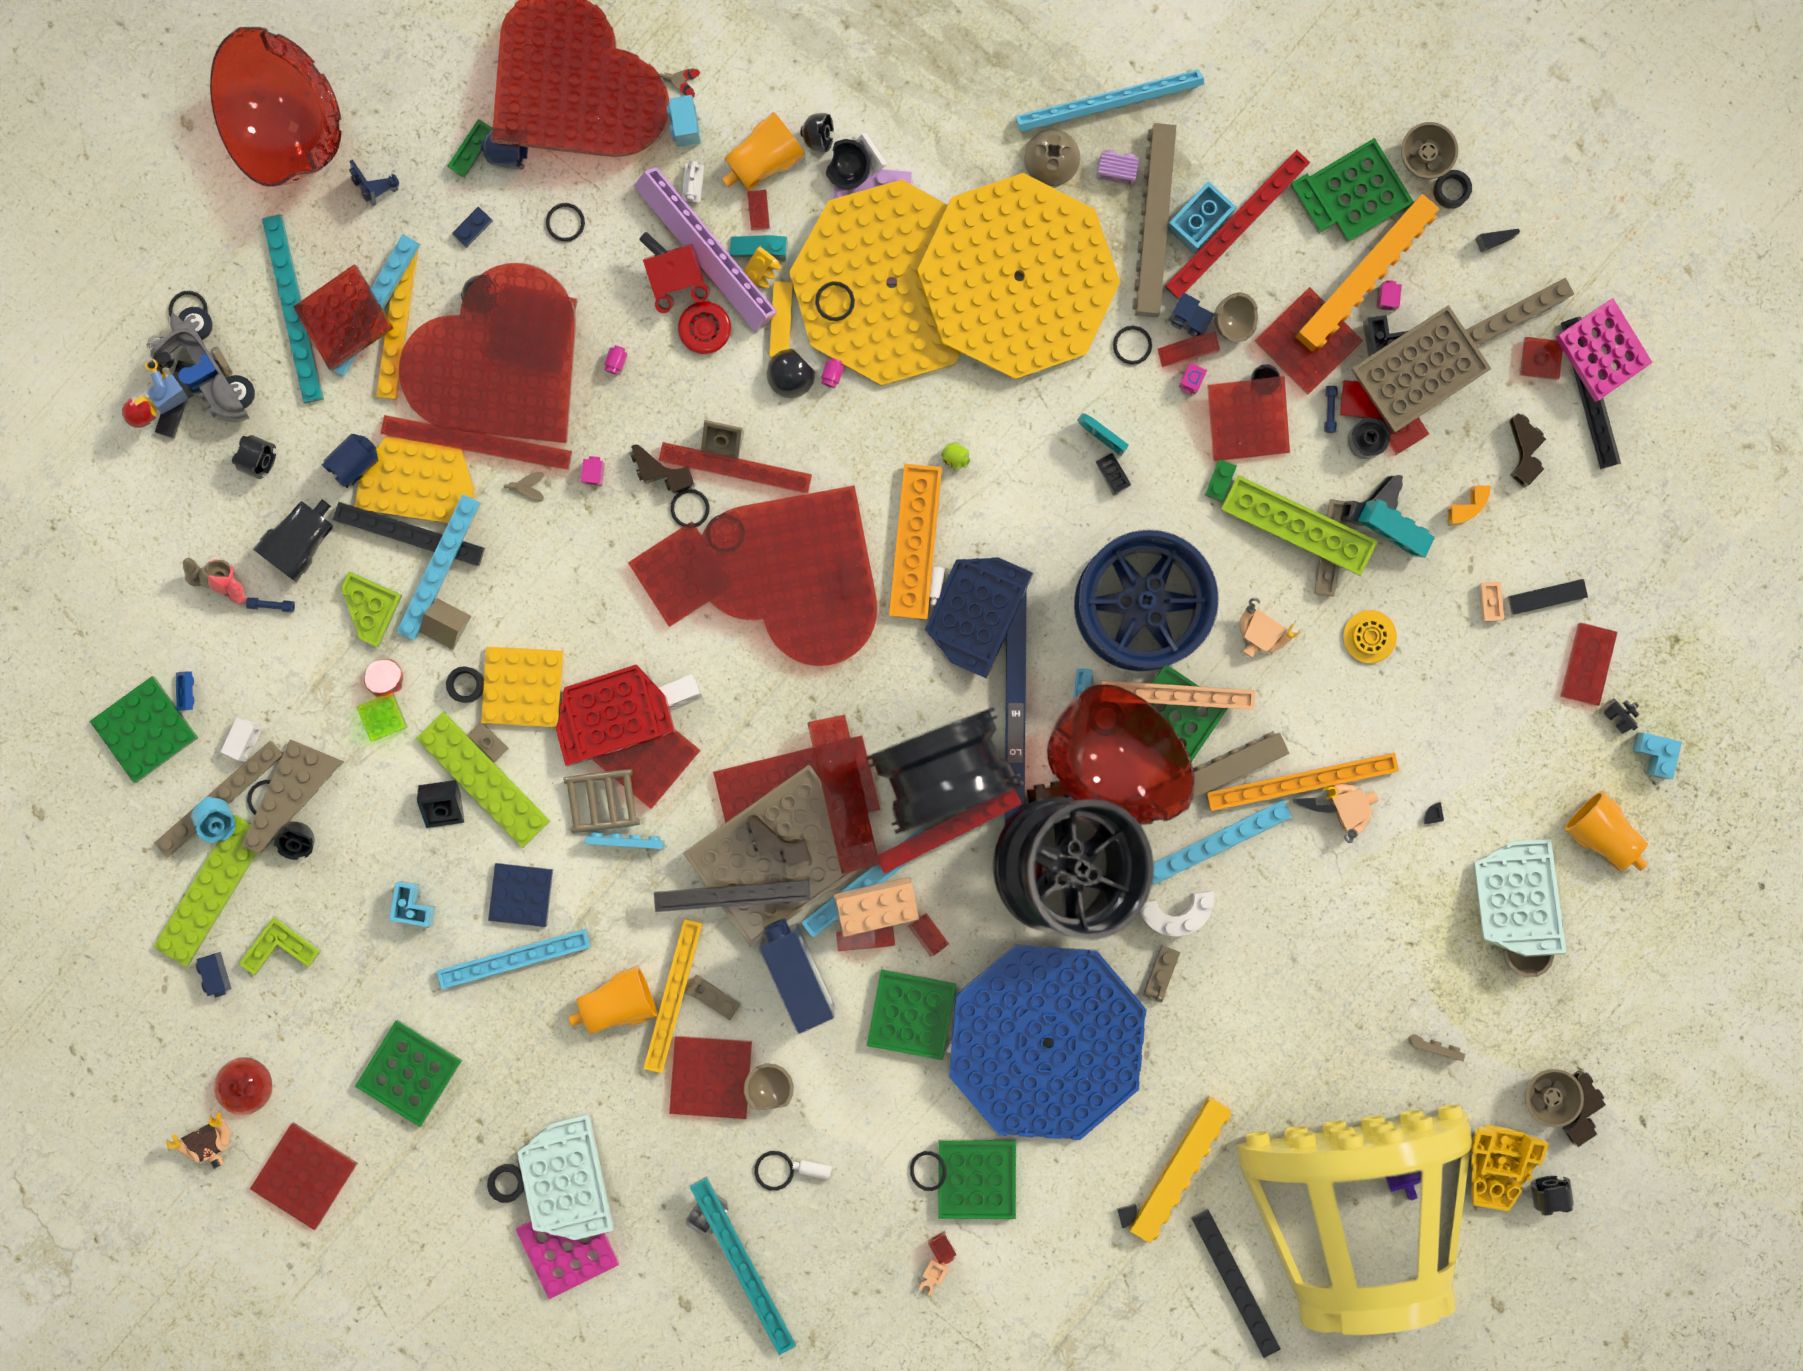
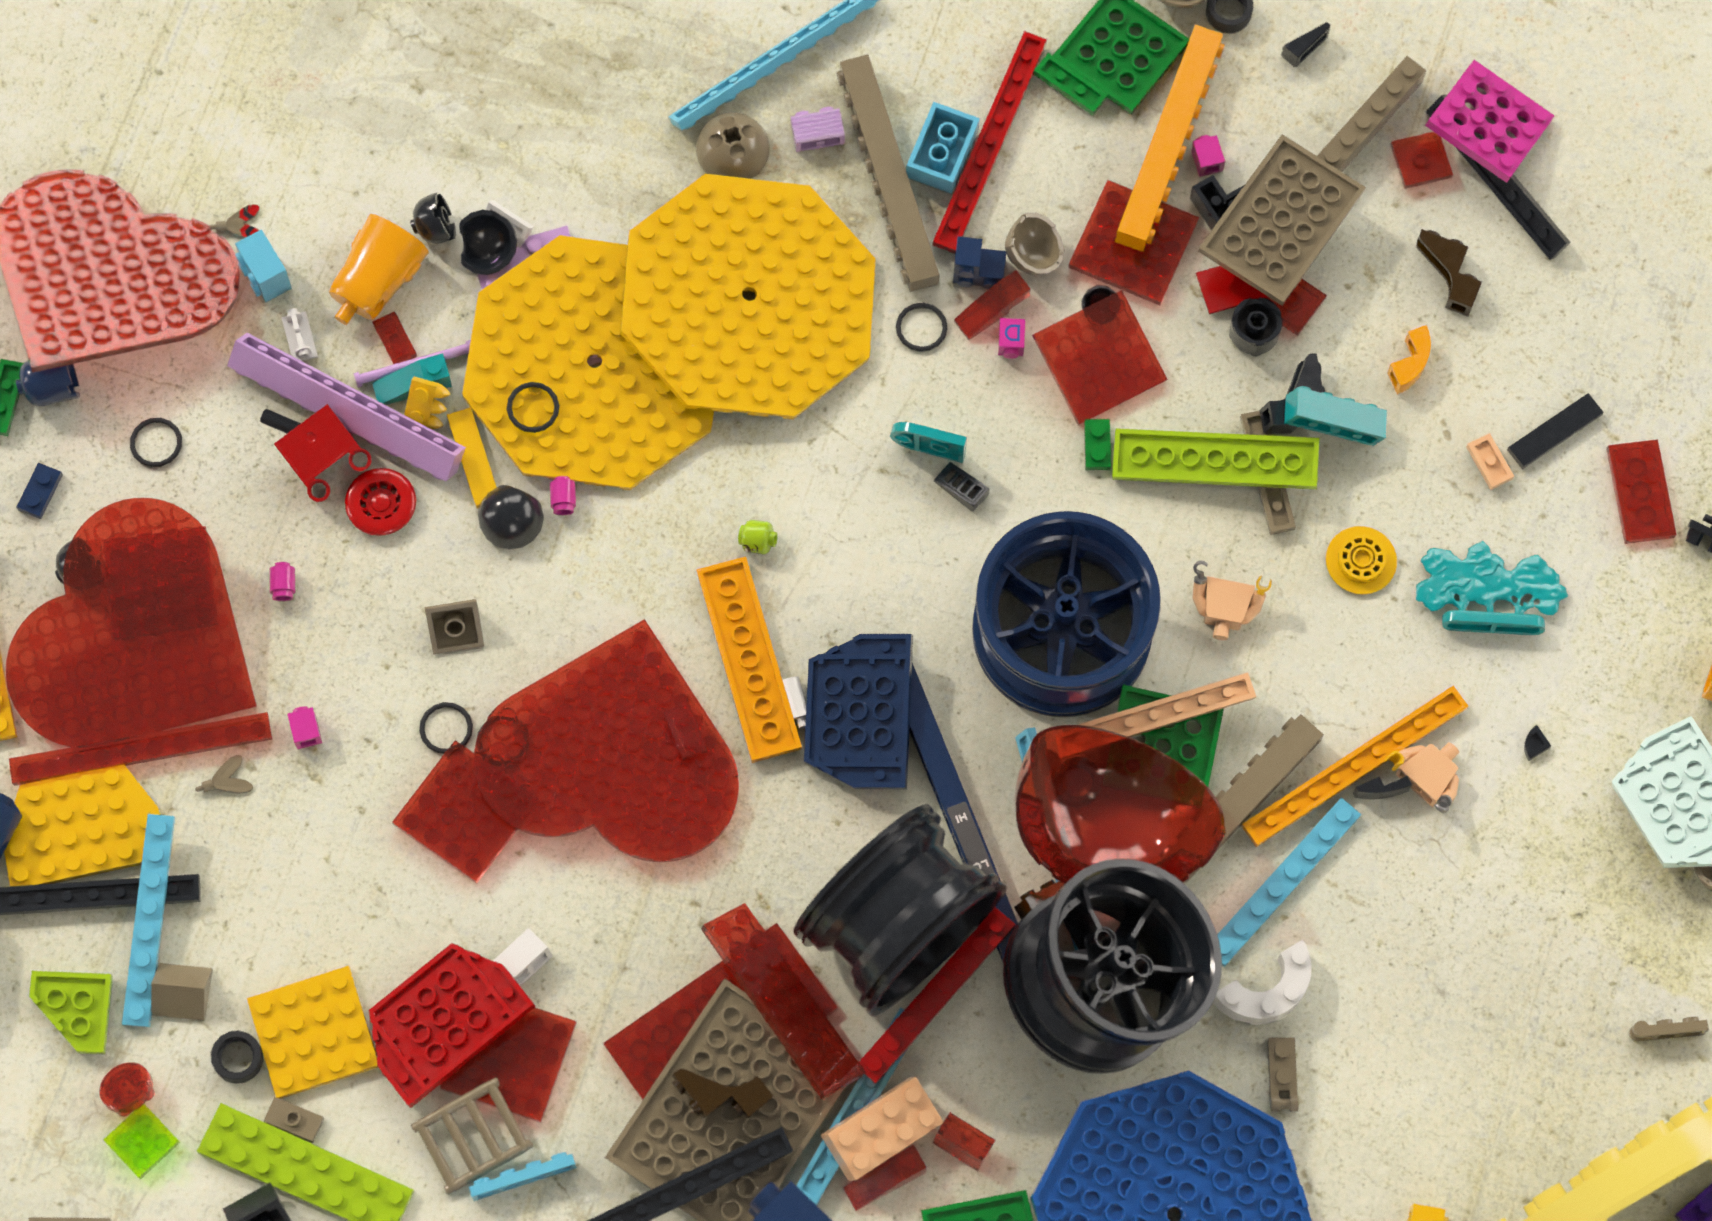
camera: 25 degrees left, 15 degrees down
dark brown arch [629,444,695,494] -> none
clear red plate [658,442,812,494] -> none
dark blue bar [1324,386,1338,433] -> none
none -> lavender bar [354,340,471,388]
none -> teal plant [1416,541,1568,635]

